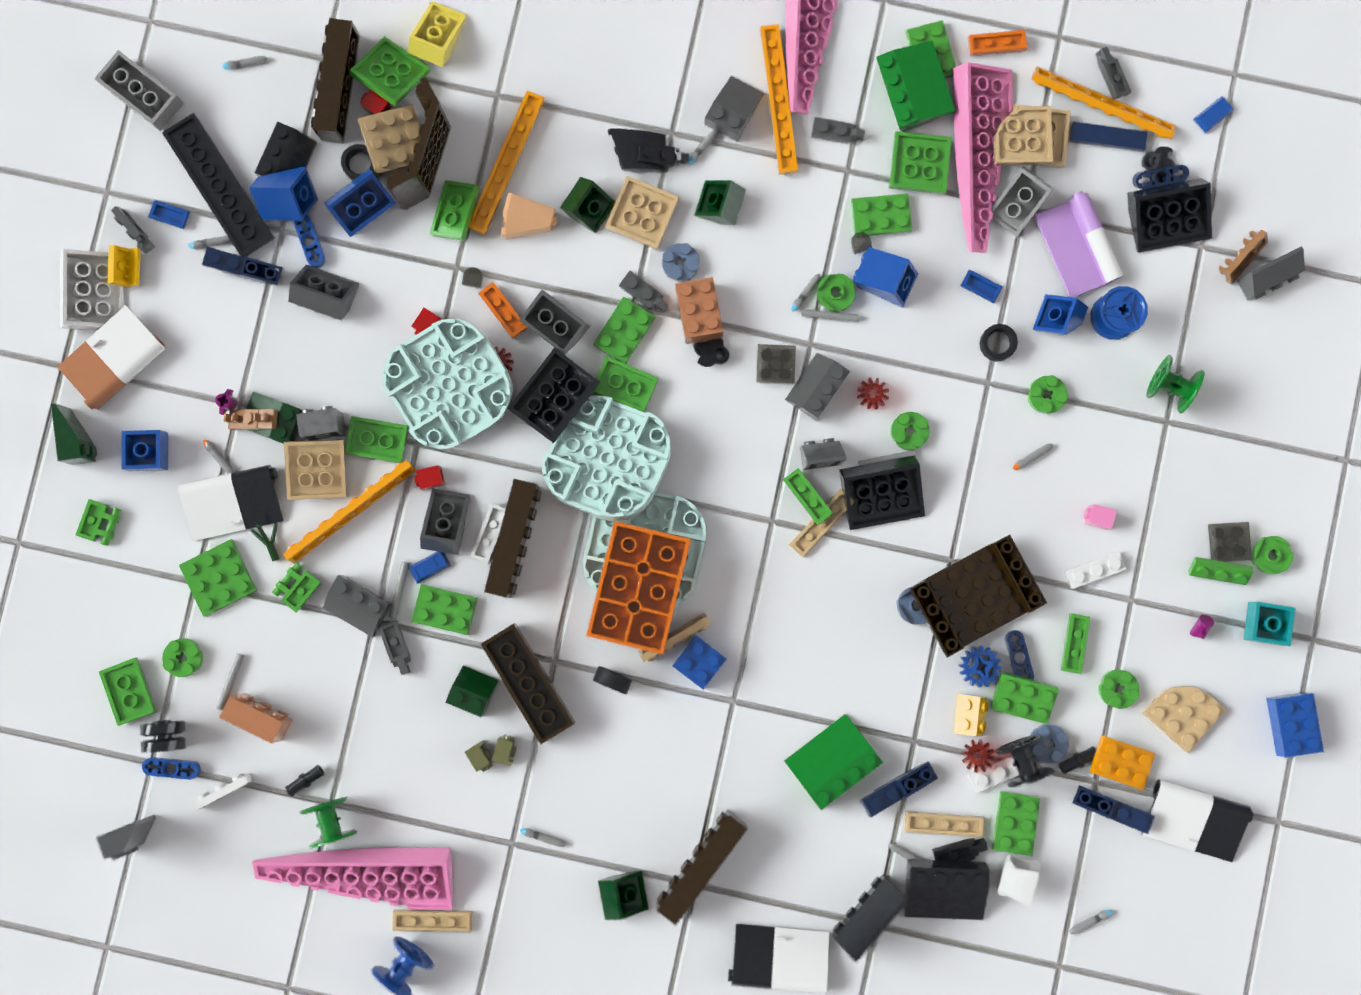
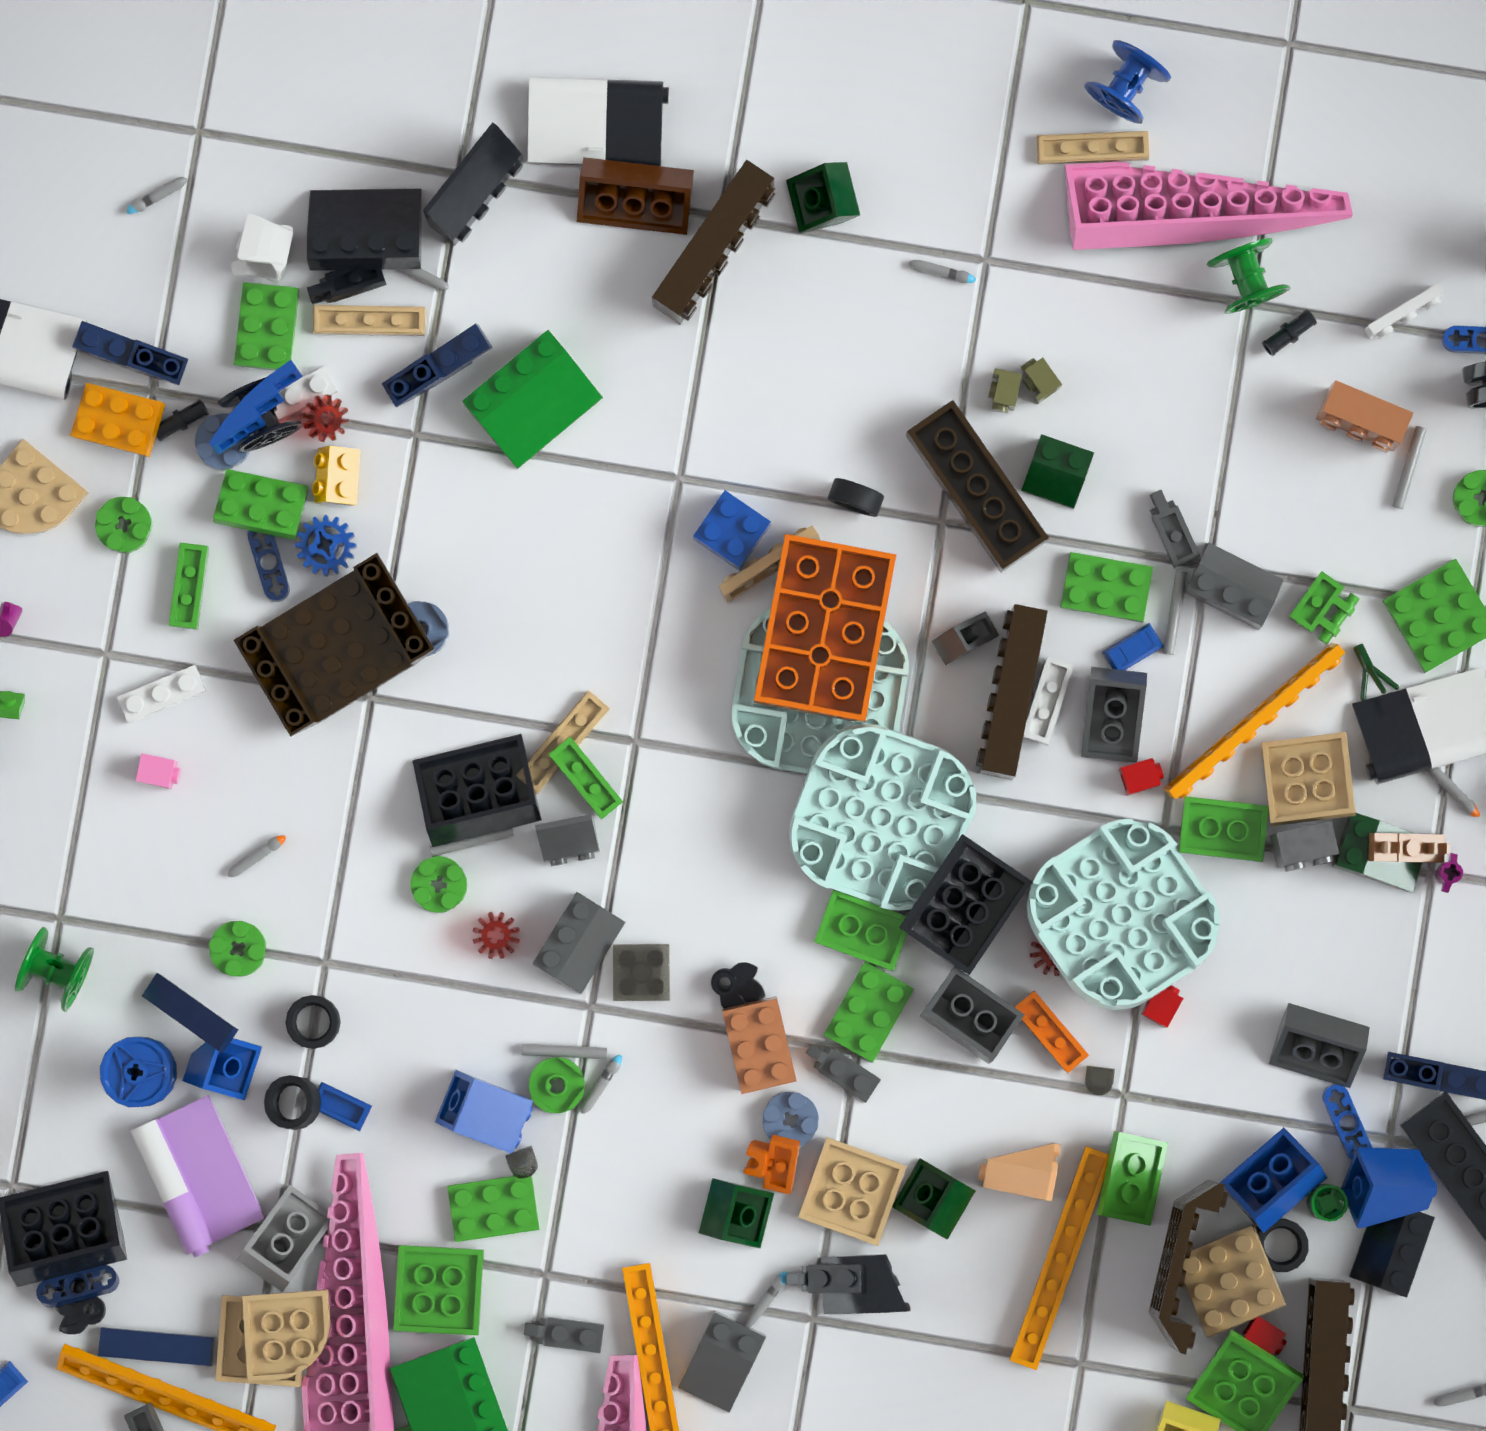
camera: 175 degrees right, 0 degrees up
none -> dark blue tile [142,973,239,1053]
none -> blue slope [209,360,303,454]
none -> black tyre [264,1075,321,1130]
none -> reddish brown slope [577,157,694,235]
none -> orange plate [743,1135,800,1195]
none -> dark grey slope [932,611,999,665]
none -> green wheel [1306,1184,1348,1222]

